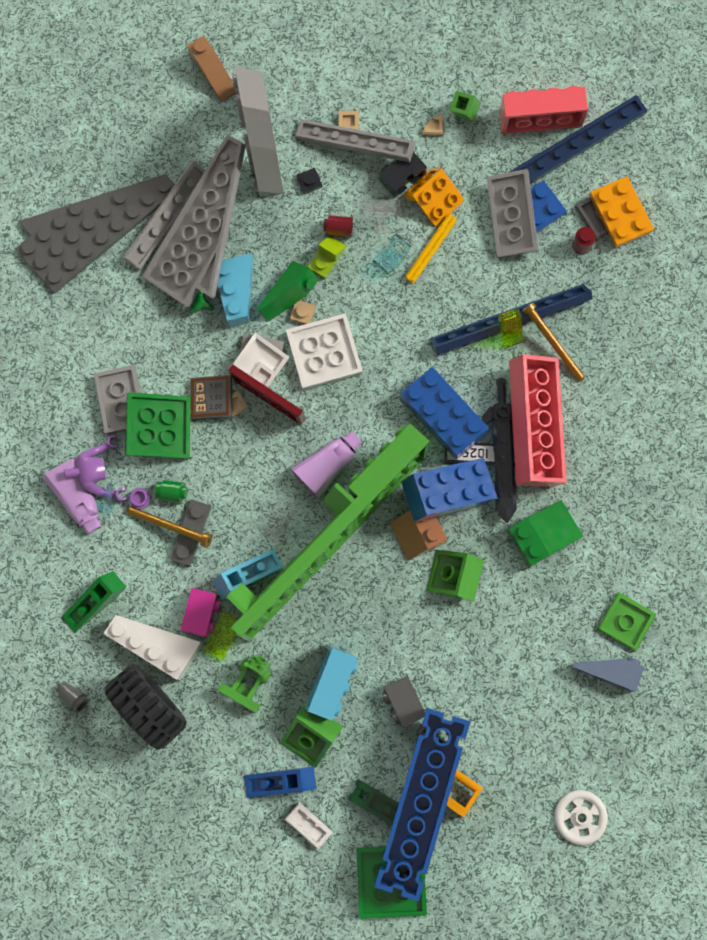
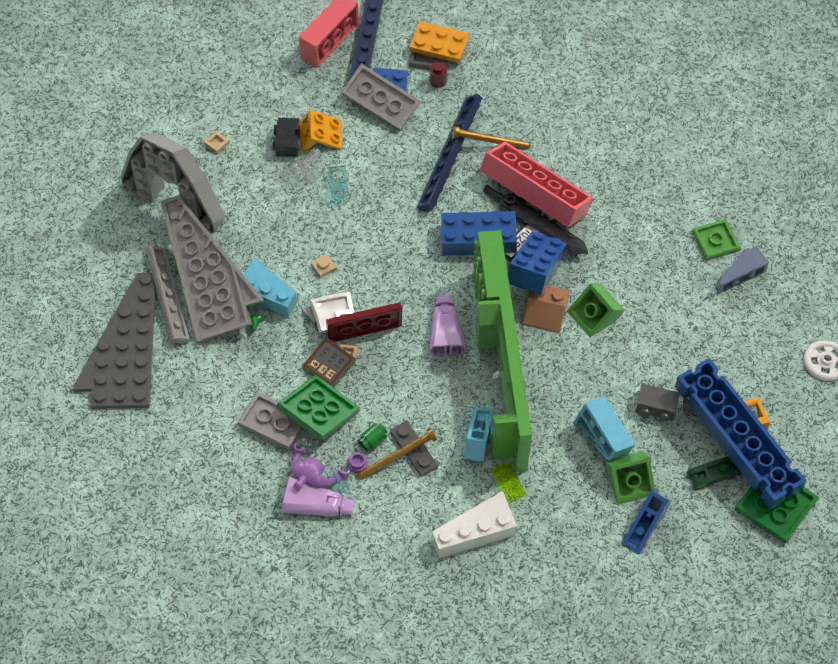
camera: 55 degrees left, 20 degrees down
dark grey cone [56,681,89,713] -> none
green slope [62,571,126,633] -> none
black tyre [105,664,187,750] -> none
dark pink piece [180,588,221,638] -> none
medium nougat slope [187,35,235,102] -> none
bright green tile [218,655,271,713] -> none
green slope [257,261,319,321] -> none
white plate [285,802,333,849] -> none
white plate [286,313,363,390] -> none
light grey tile [295,119,416,163] -> none
black plate [296,168,323,194] -> none
lime slope [308,236,347,279] -> none
dark red brick [323,215,353,238] -> none
yellow axle [405,214,457,284] -> none
tan tile [423,115,443,136] -> none
bright green brick [449,90,481,122] -> none
clear neon green tile [498,308,524,349] -> none
green slope [507,500,584,568] -> none

